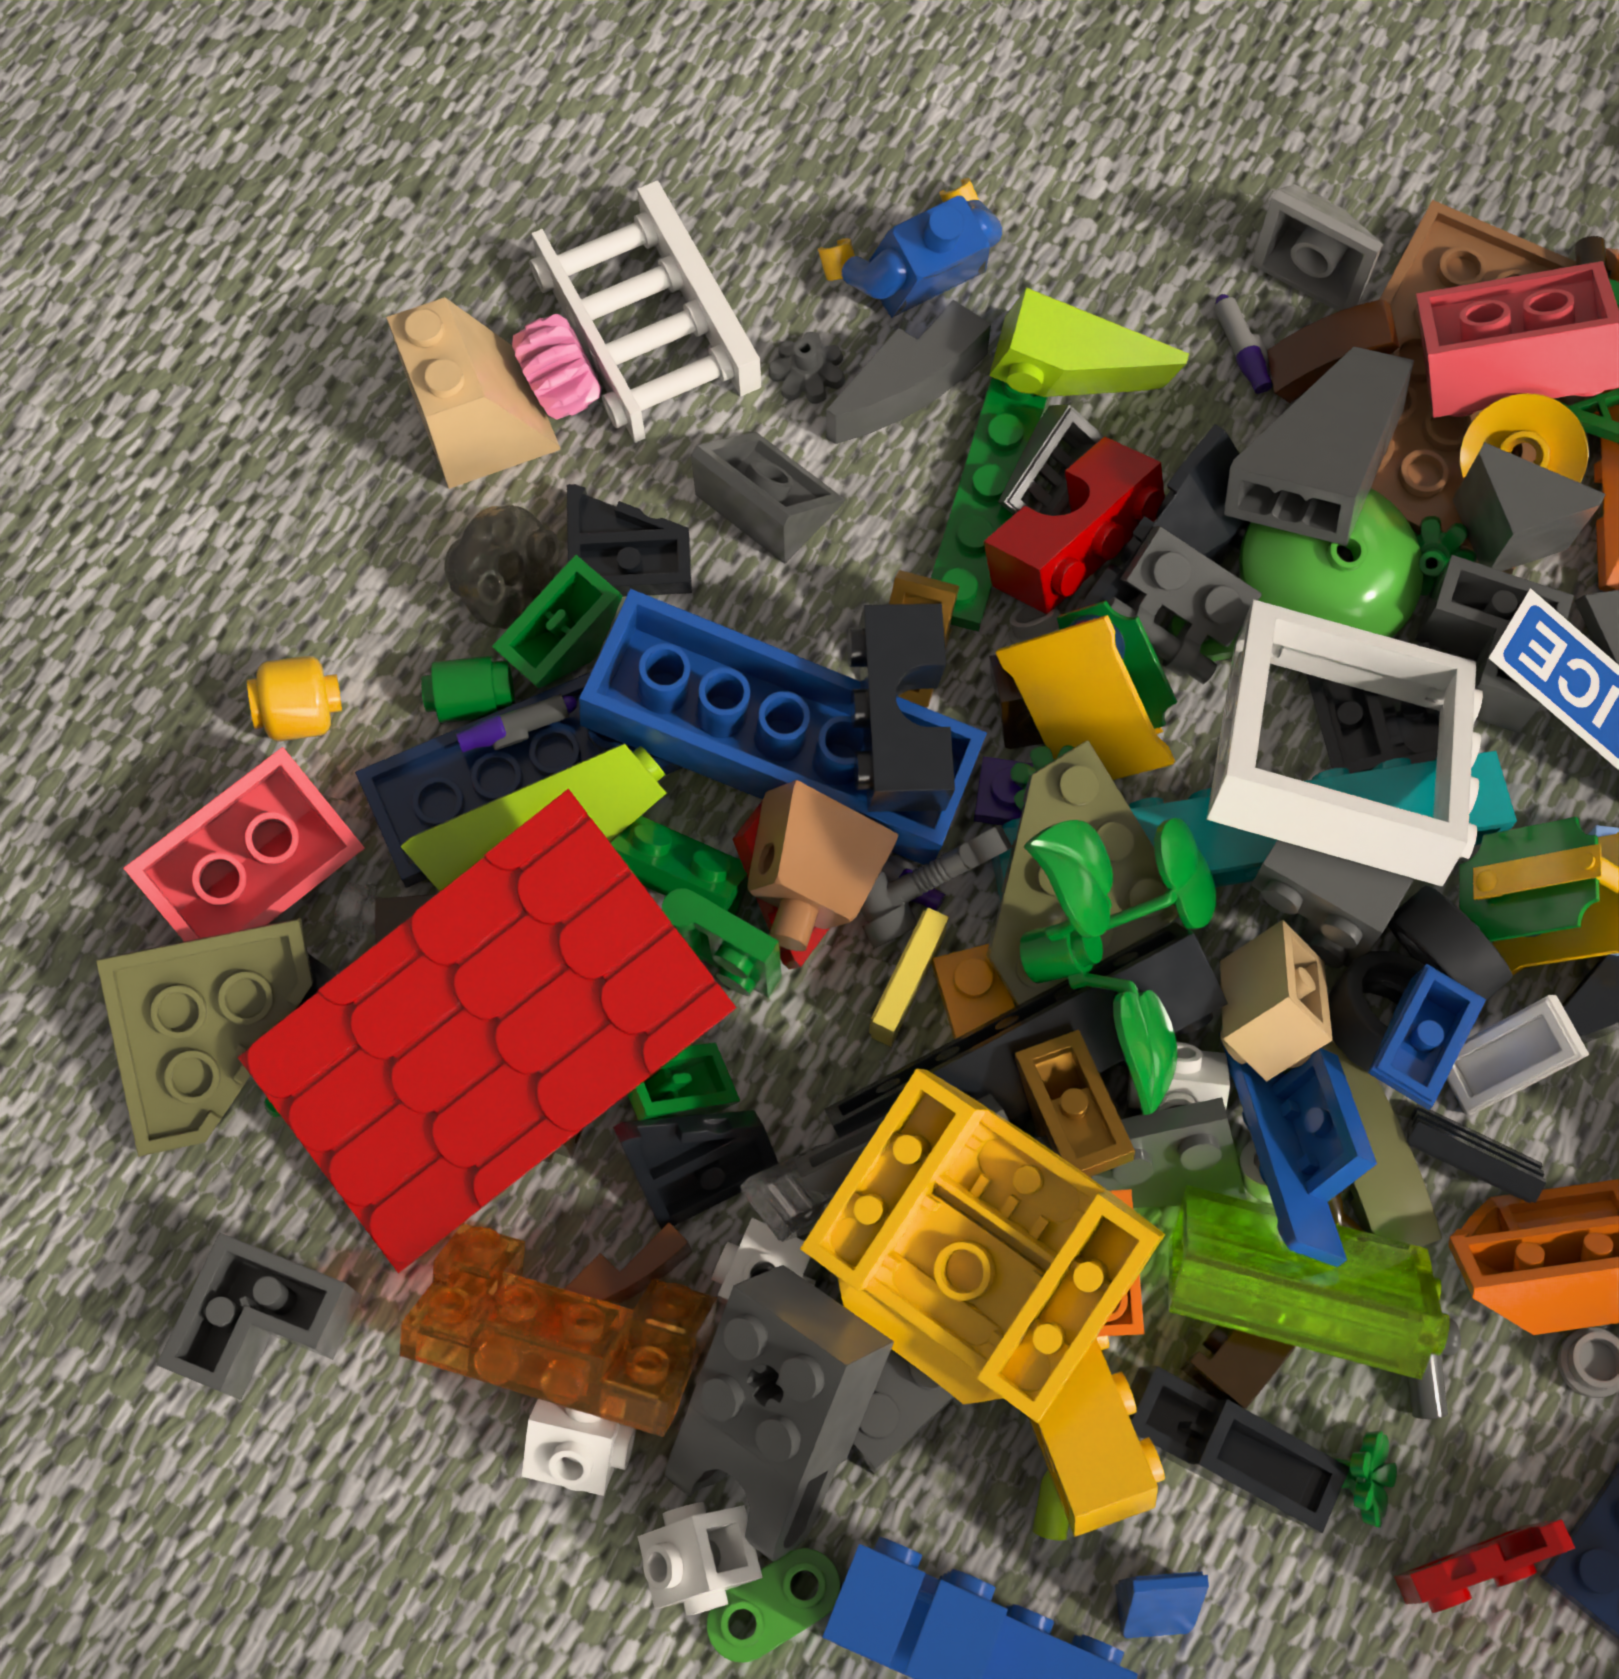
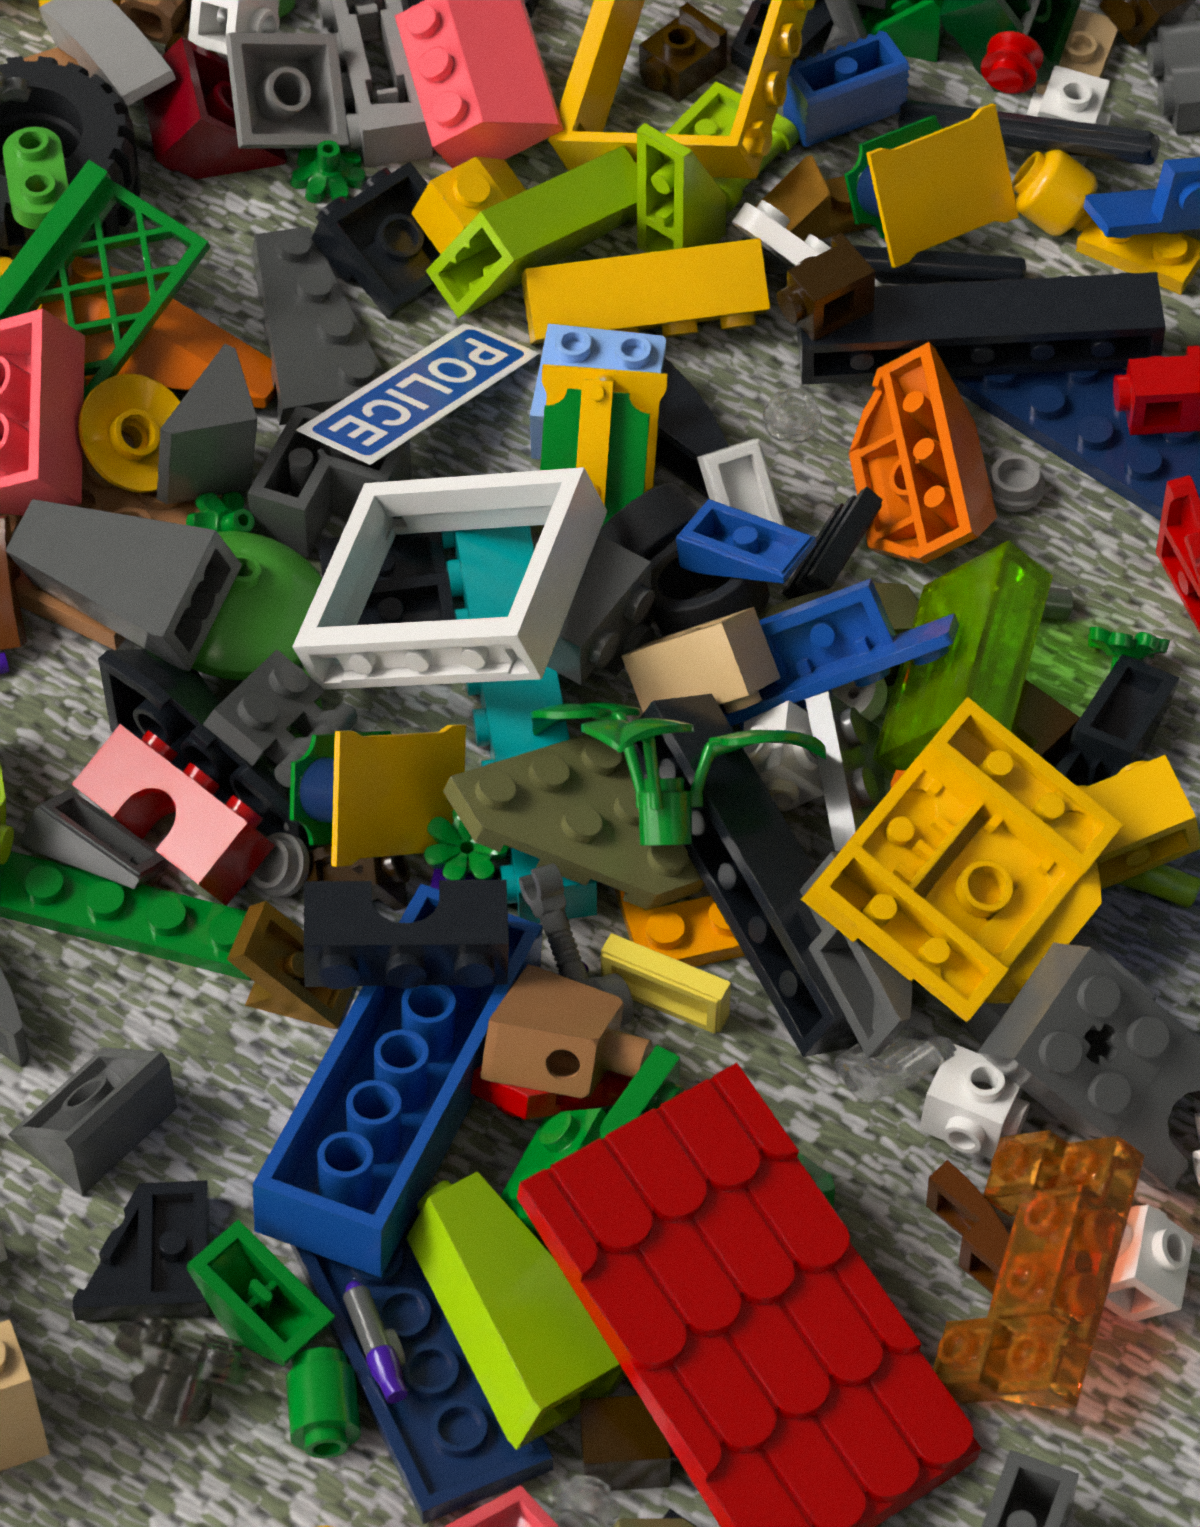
camera: 90 degrees left, 15 degrees down
black wing [613,1110,782,1230] -> none
pearl gold slope [1015,1029,1135,1177] -> none

